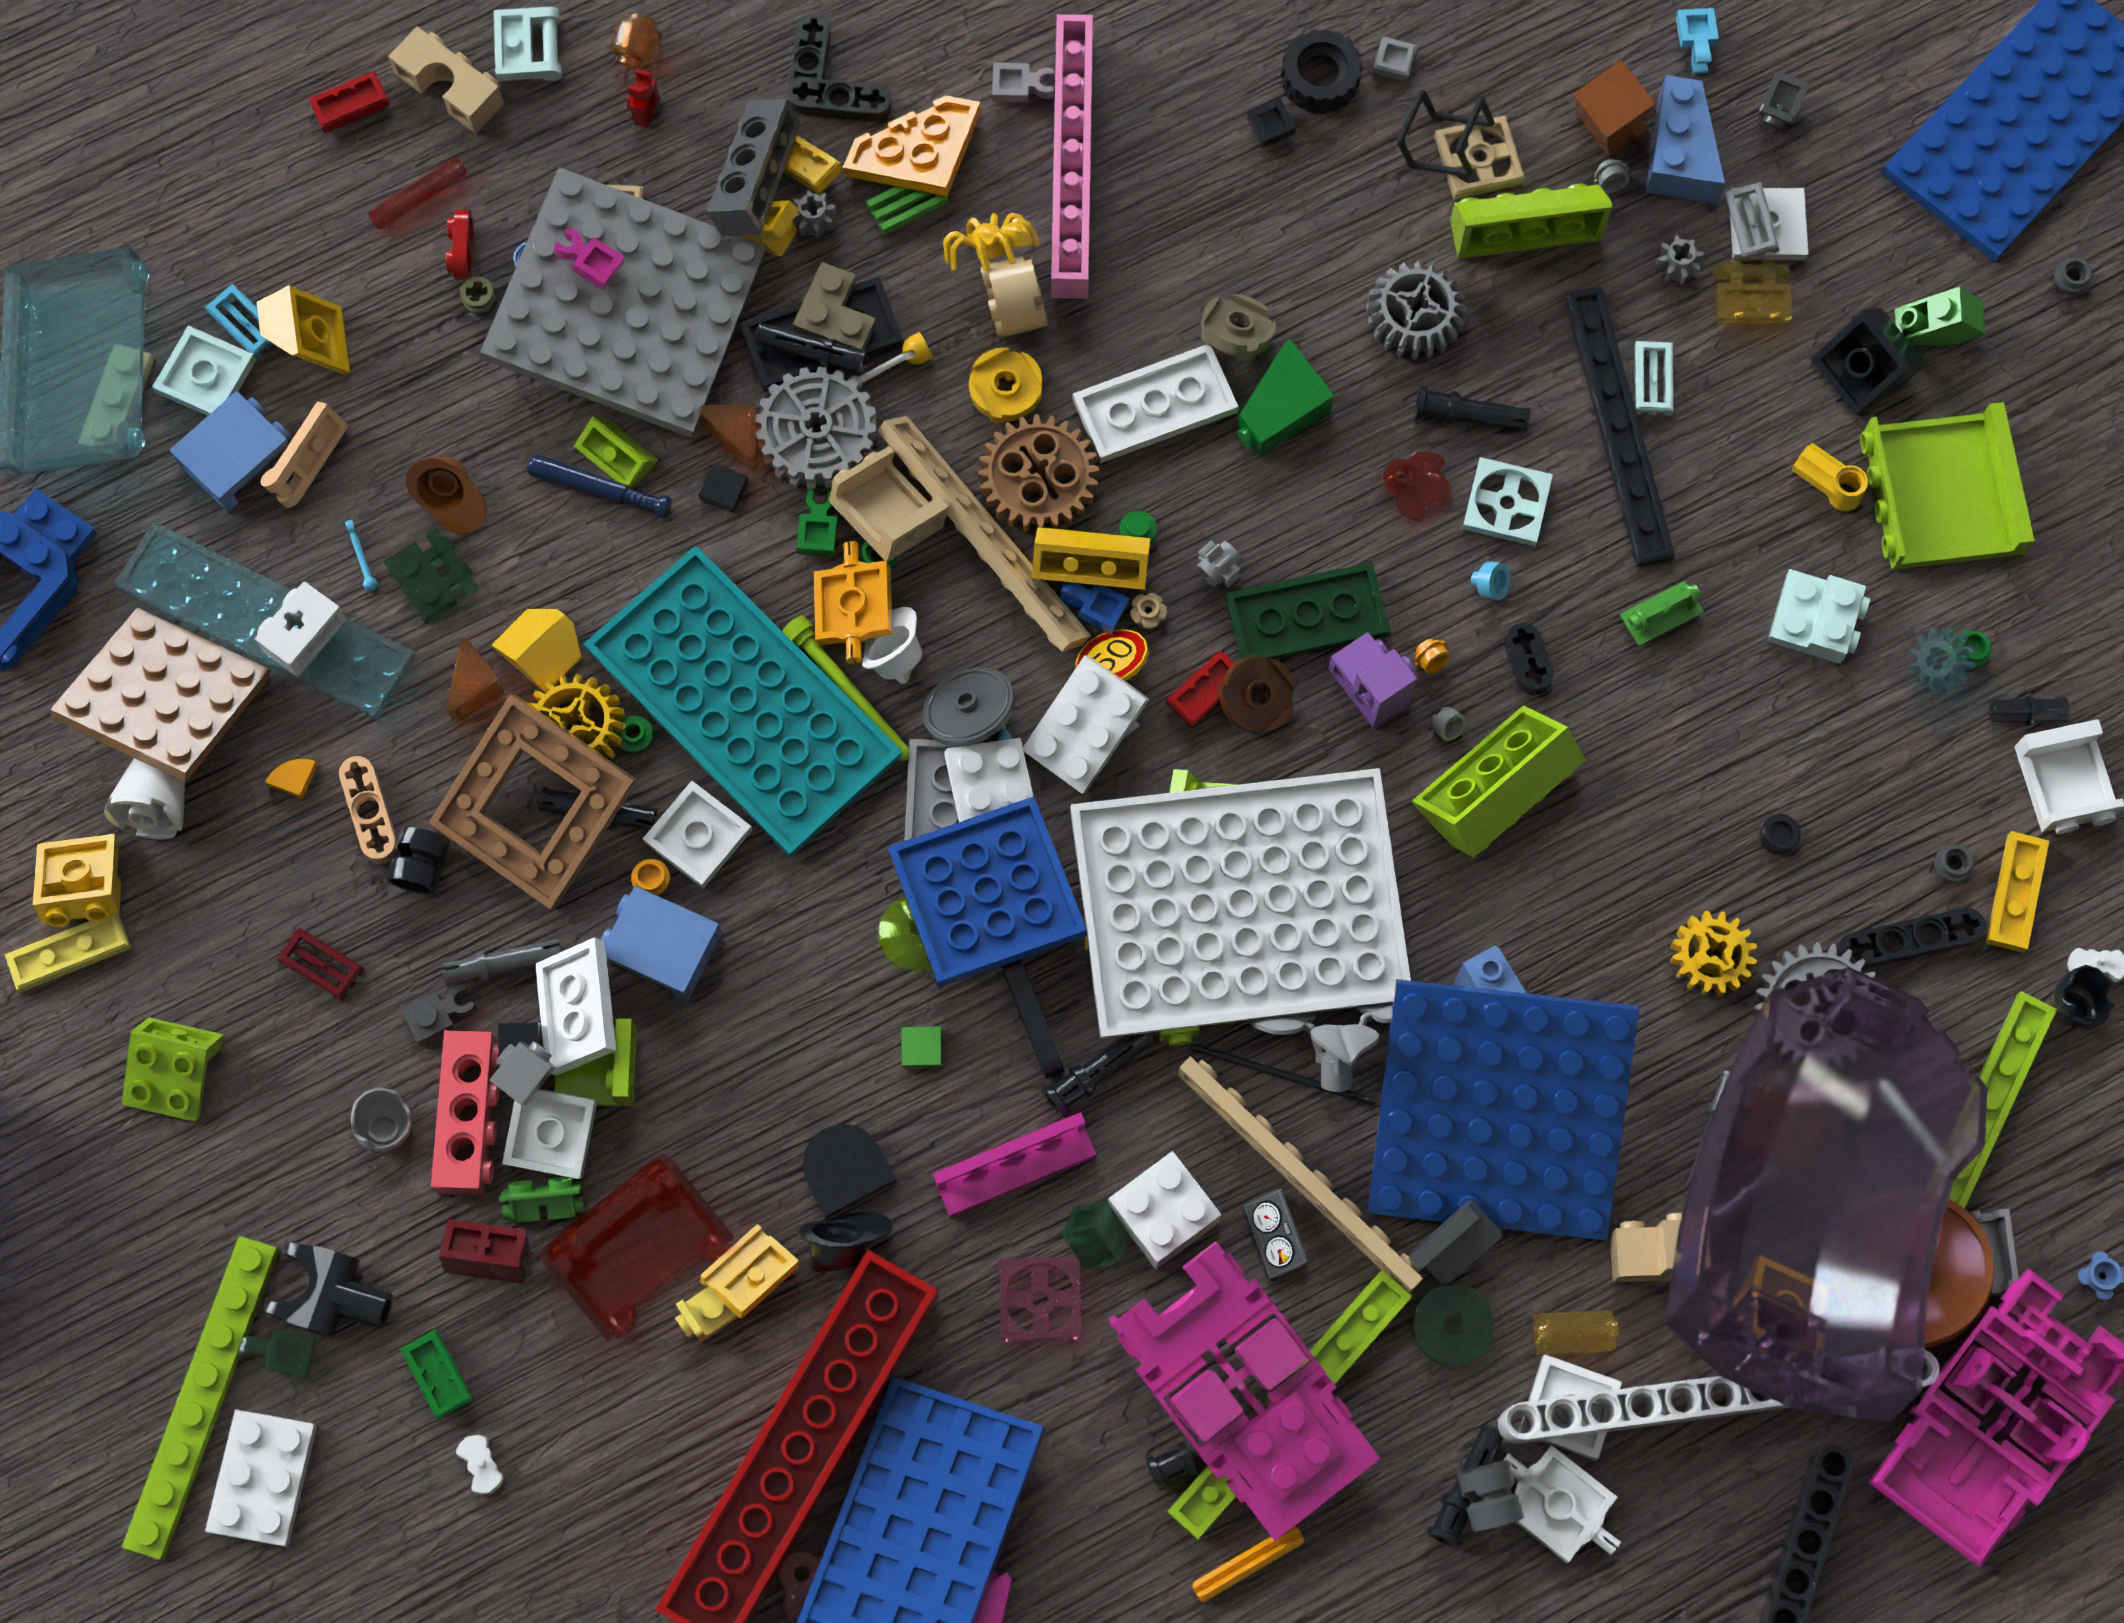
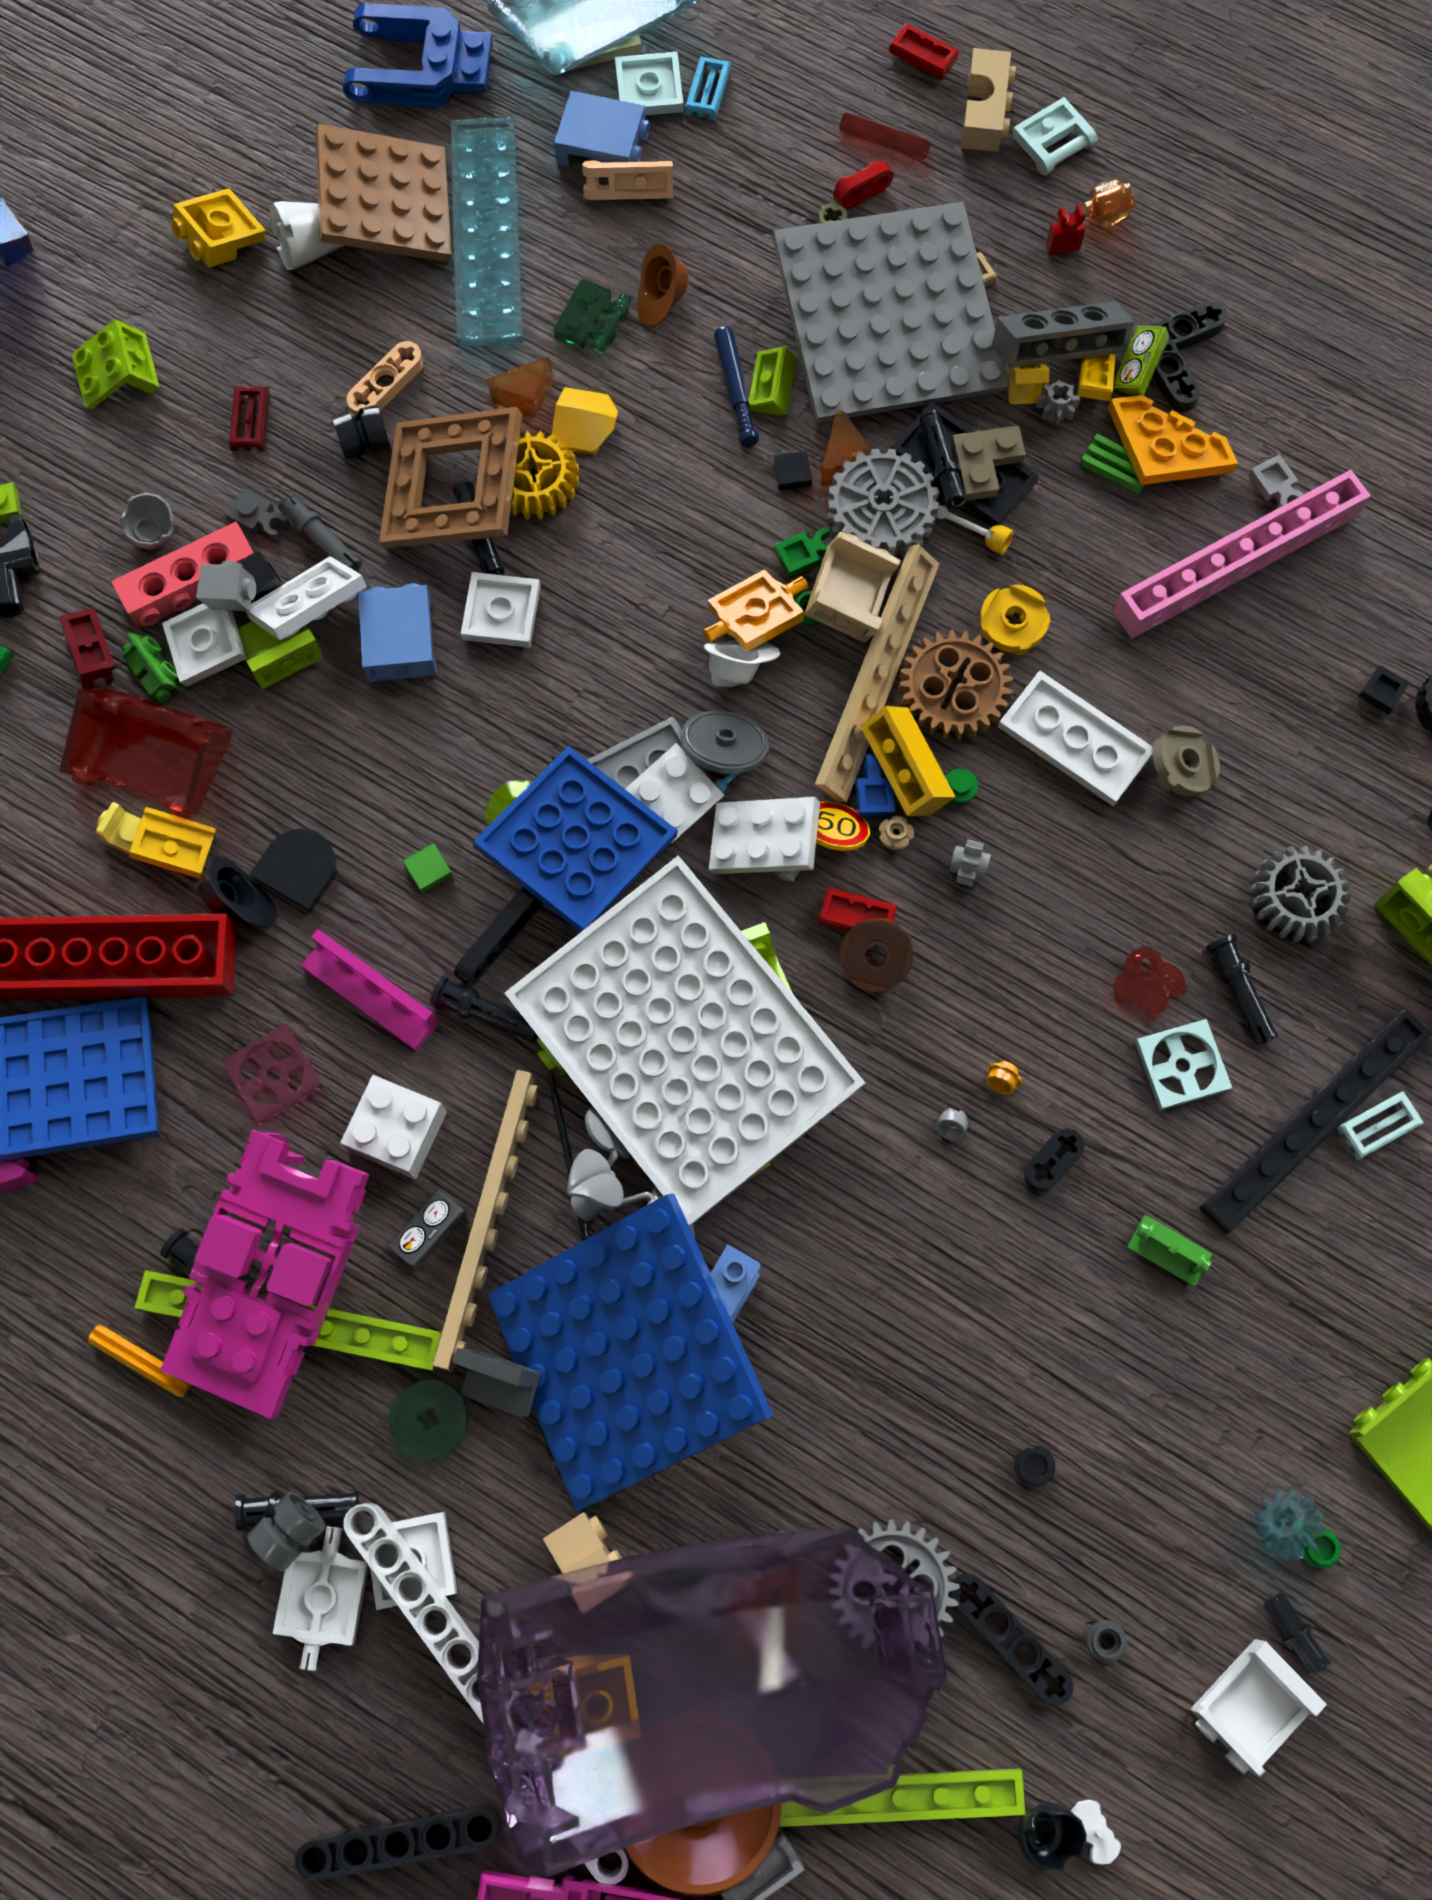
camera: 60 degrees right, 0 degrees up
light yellow tile [5,913,132,993] -> none
white brick [255,581,347,677] -> none
yellow slope [257,286,350,375] -> none
light orange tile [265,759,318,799] -> none
medium azure hinge [345,520,378,591] -> none
dark pink plate [554,228,625,290] -> none
teal plate [583,545,903,858] -> none
green plate [615,715,654,754] -> none
light orange plate [631,859,670,896] -> none
lime piece [782,615,909,761] -> none
yellow animal [943,213,1039,271] -> none
tan brick [980,254,1048,337] -> none
clear green panel [1062,1200,1129,1269] -> none
dark green plate [1225,562,1391,660] -> none
green slope [1237,339,1334,458] -> none
medium lavender brick [1328,632,1417,728] -> none
lime slope [1412,705,1586,858] -> none
medium azure tile [1471,562,1511,601] -> none
clear yellow hinge [1532,1310,1619,1355] -> none
yellow gear [1670,911,1757,997] -> none
light aqua plate [1767,569,1870,664] -> none
yellow piece [1791,443,1868,511] -> none
yellow plate [1985,831,2049,953] -> none
none -> slope [1113,326,1169,396]

